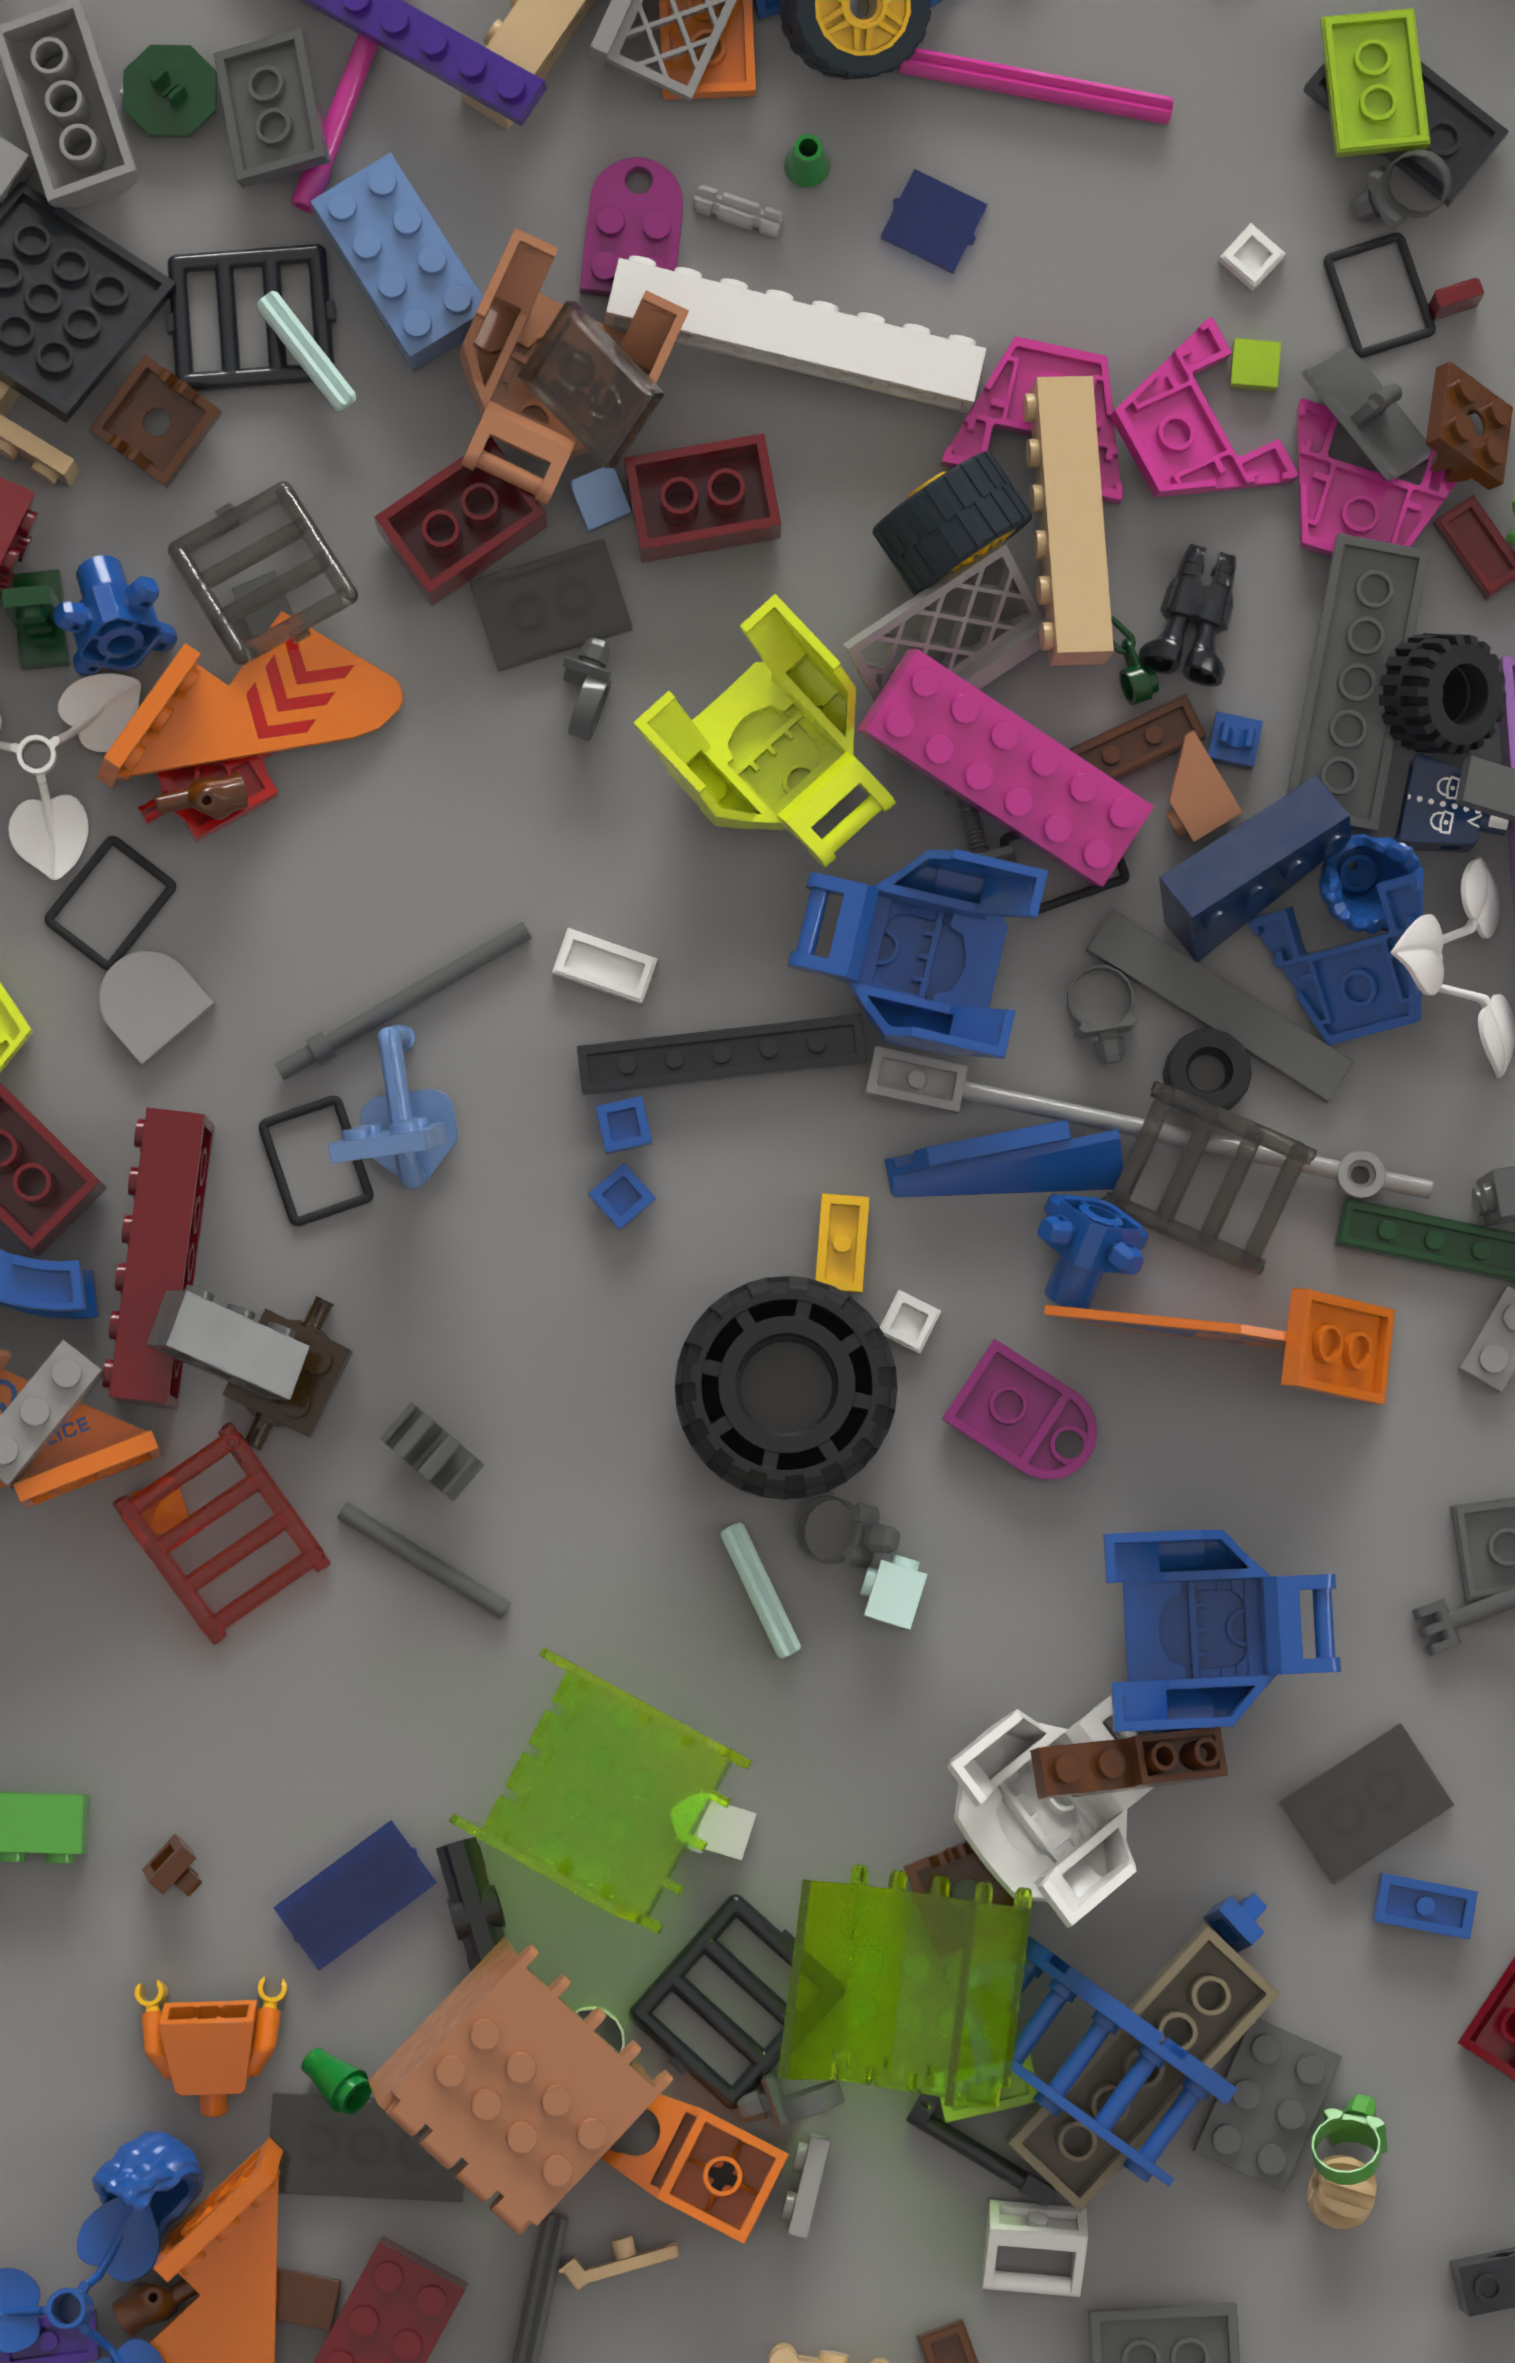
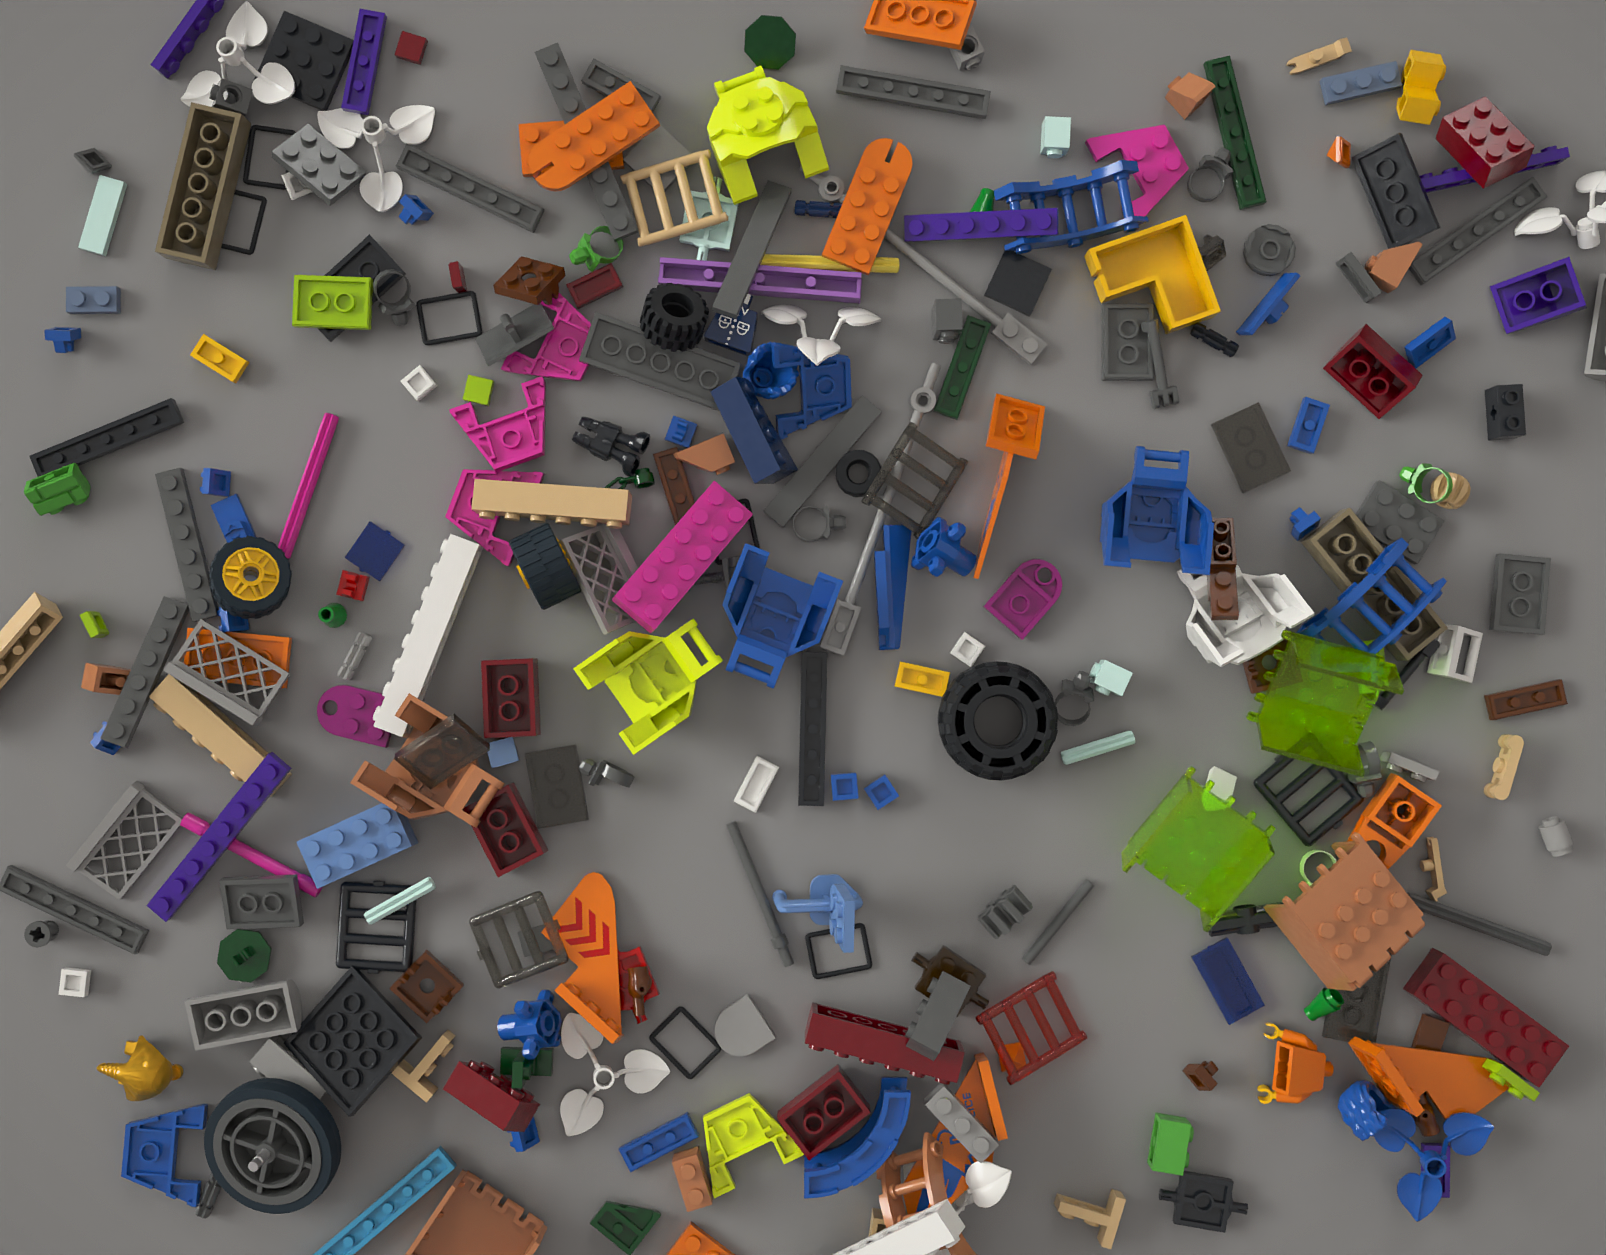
camera: 75 degrees left, 5 degrees up
none -> red tile [336,570,370,601]

